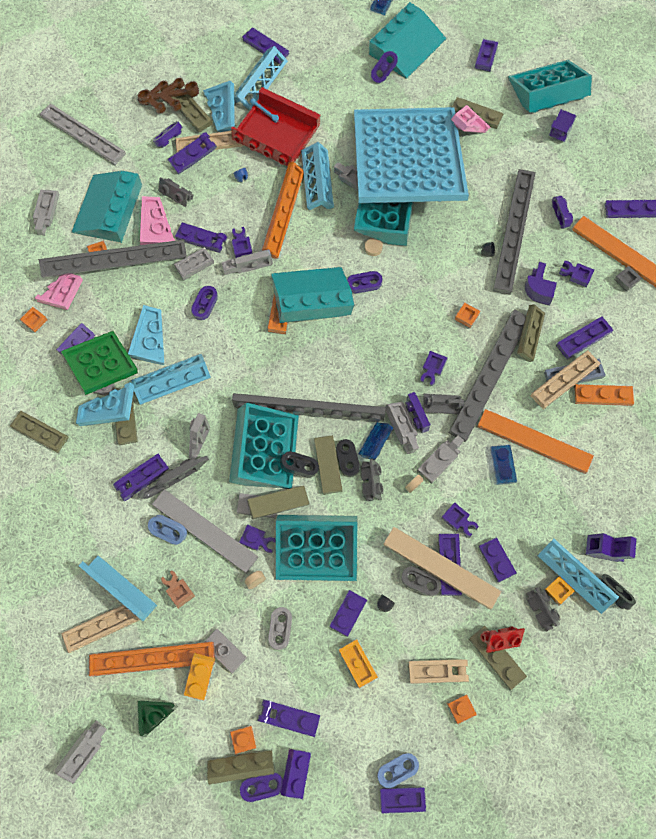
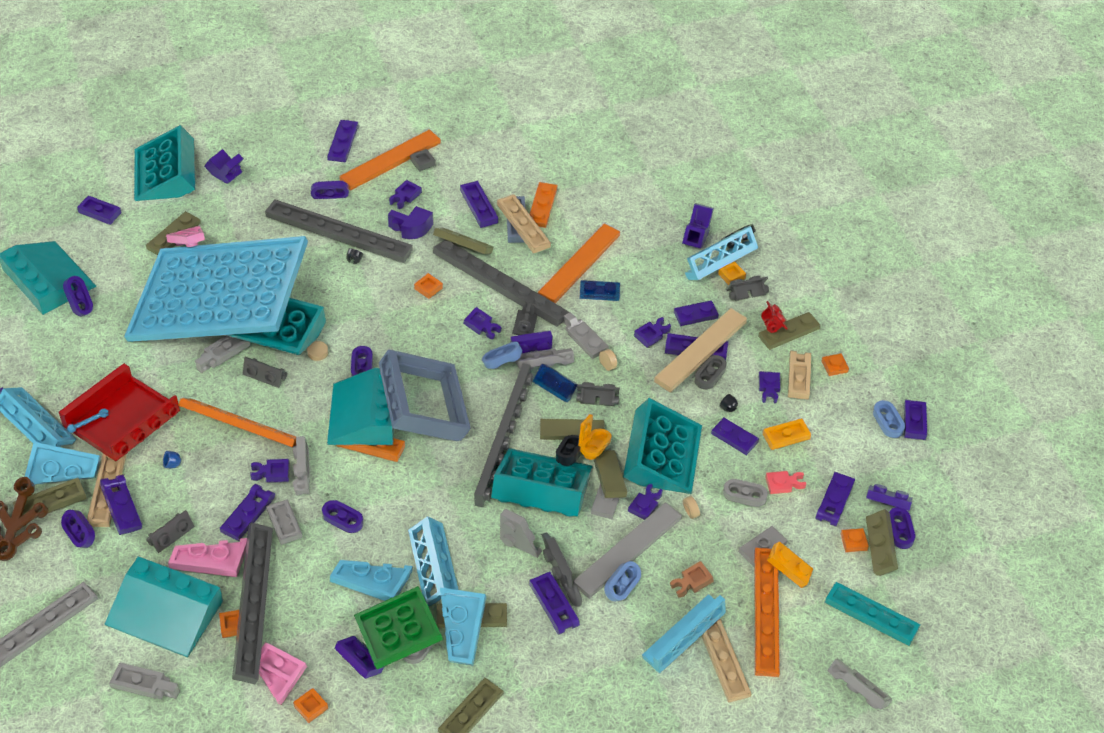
camera: 85 degrees left, 20 degrees down
dark green slope [137,700,178,737] -> none
medium azure fence [302,142,334,210] -> none
black plate [336,439,360,477] -> none
none -> dark grey hinge [242,357,287,388]
none -> sand blue window [379,349,471,441]
none -> medium blue plate [482,342,522,369]
none -> light orange bracket [578,414,612,460]
none -> dark purple plate [758,371,781,404]
none -> coral plate [765,471,806,494]
none -> teal plate [825,582,921,646]

